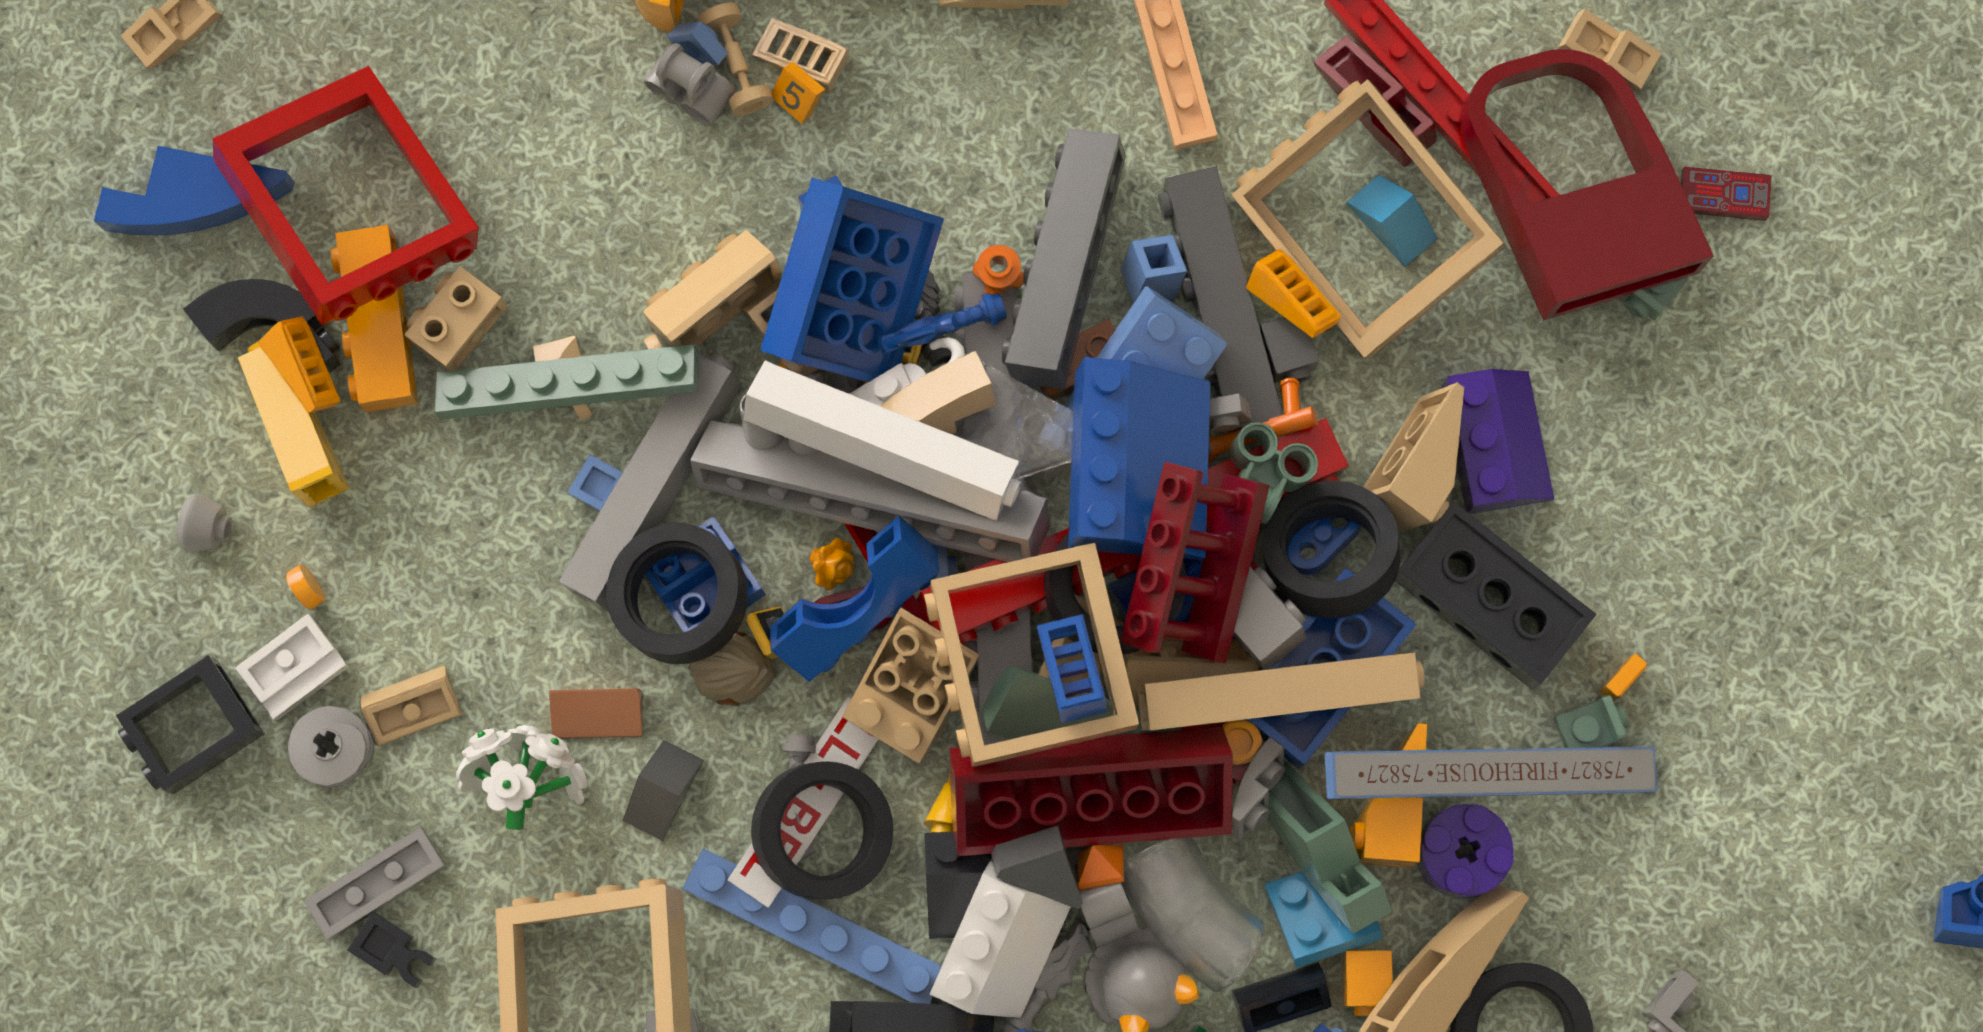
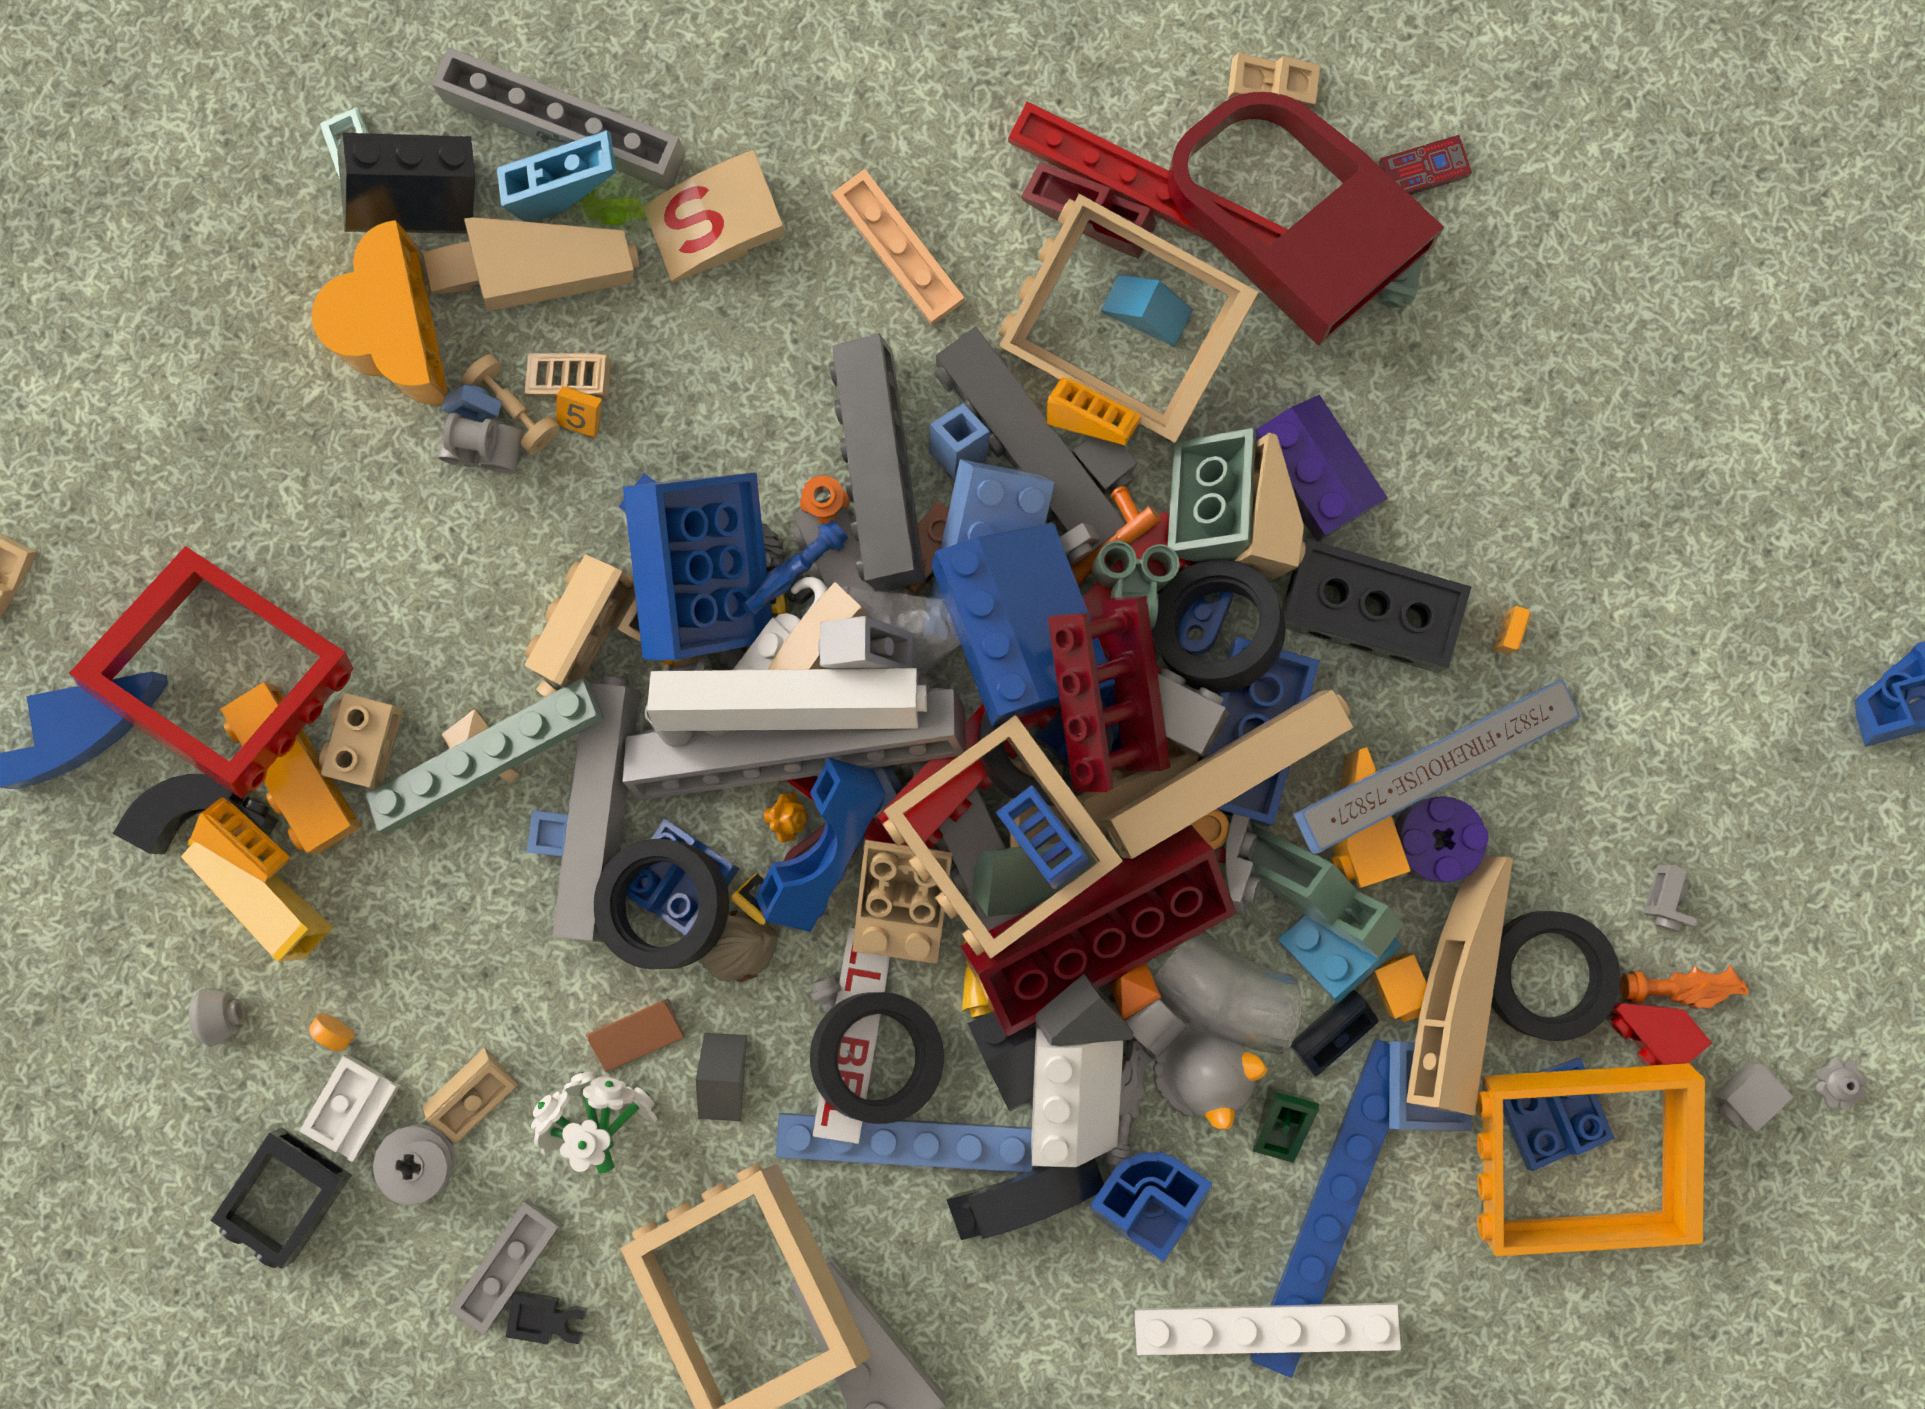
camera: 20 degrees left, 5 degrees up
sand green bracket [1553,695,1629,748] -> none
none -> light grey brick [818,616,913,669]
none -> sand green slope [1168,428,1256,563]

